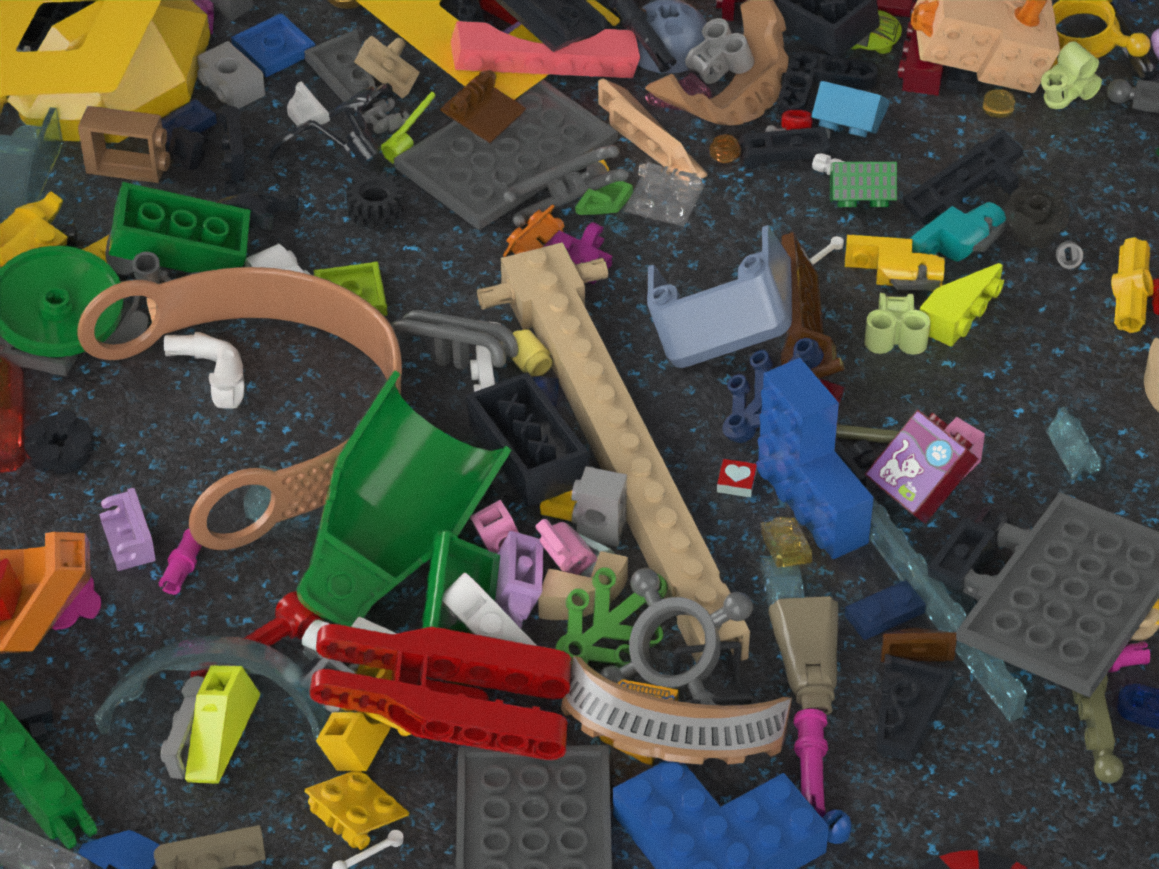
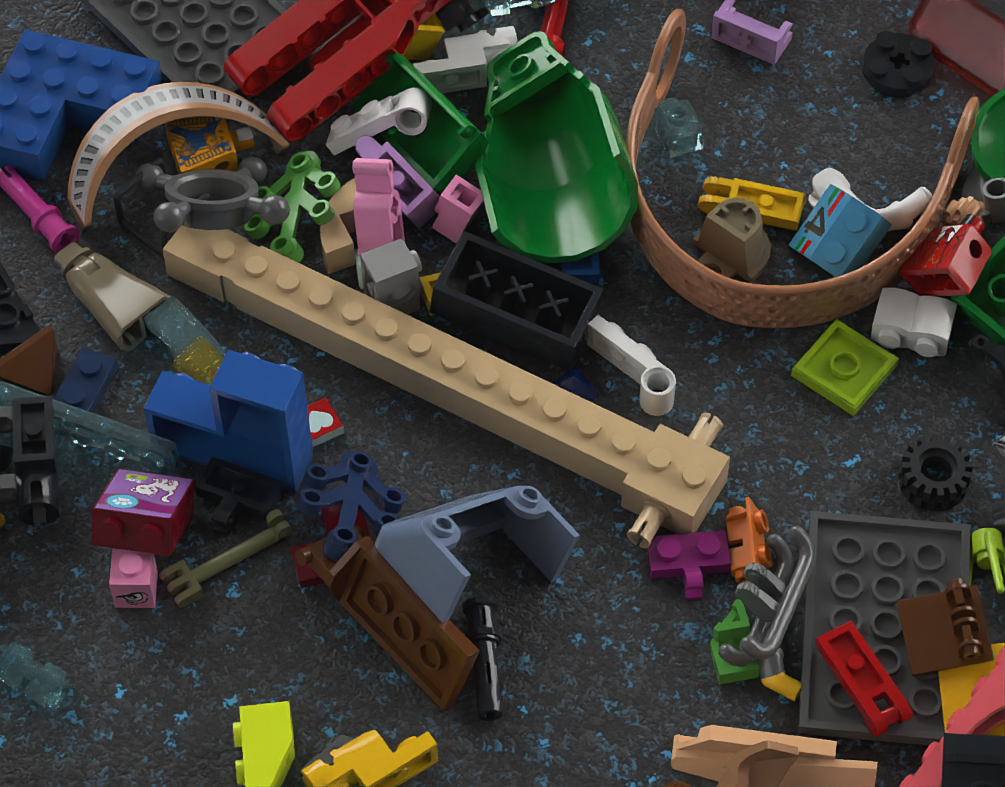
camera: 140 degrees right, 10 degrees up
dark pink pin [159,529,202,595] -> none
dark grey piece [391,310,518,370] -> none
light yellow brick [511,329,553,378] -> none
clear hinge [624,162,705,227] -> none
white hinge [810,236,844,265] -> none
yellowish green piece [864,293,930,355] -> none
none -> dark tan container [693,198,771,283]
none -> yellow hinge [697,176,806,231]
none -> dark azure slope [788,184,892,277]
none -> red plate [815,621,913,737]
none -> red torso [898,214,991,296]

